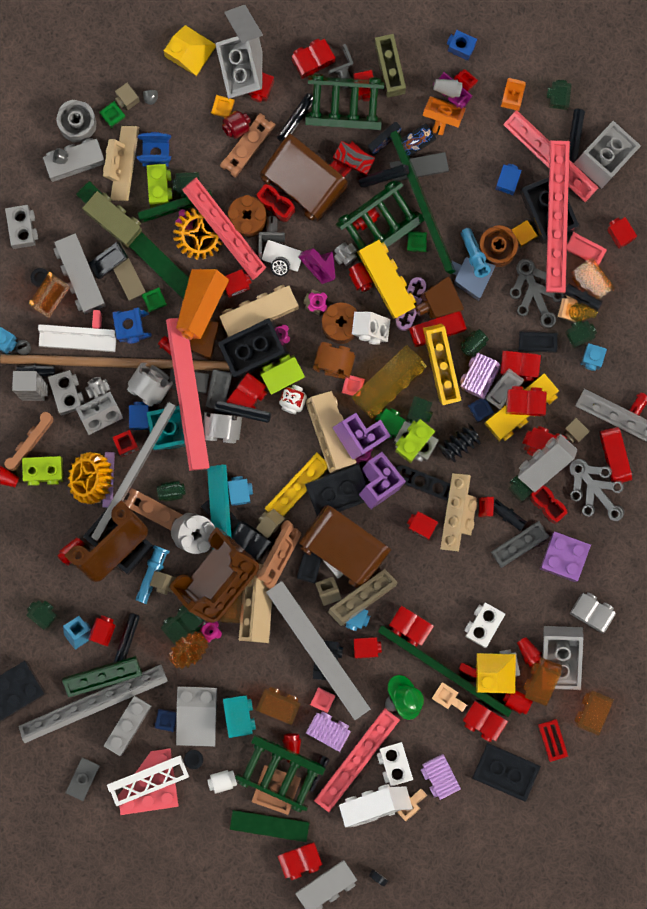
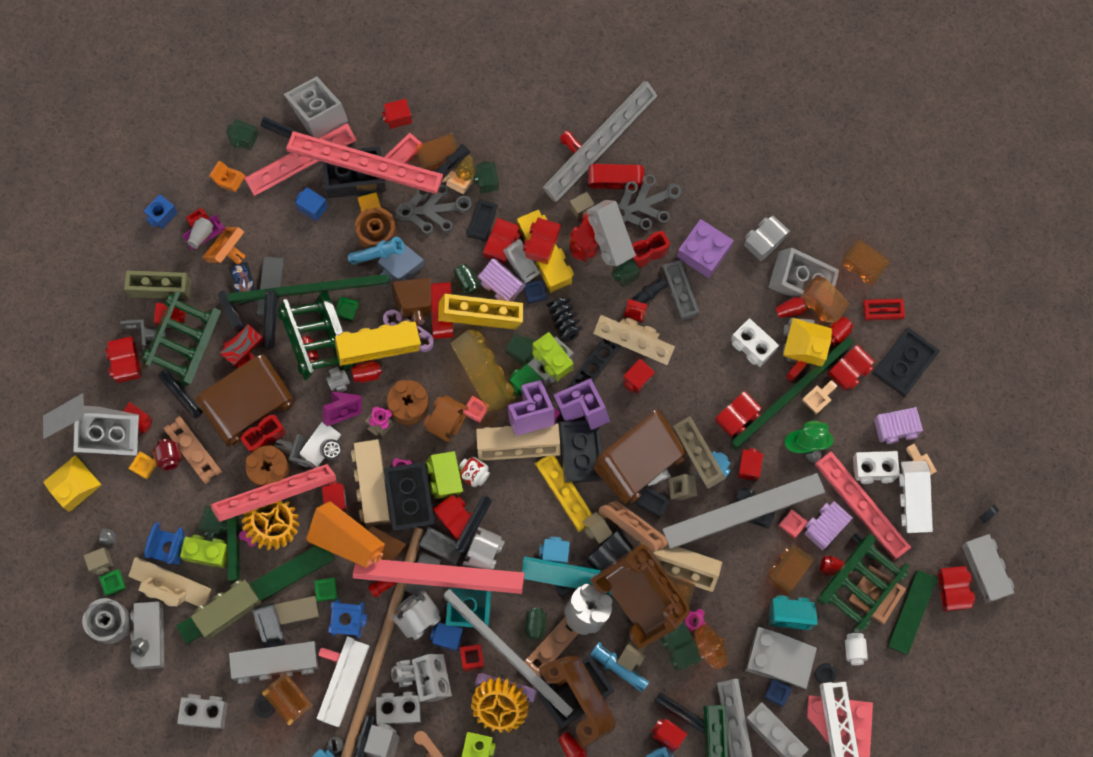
camera: 75 degrees left, 10 degrees down
white brick [352,312,390,345] -> none
dark azure brick [581,343,607,371] -> none

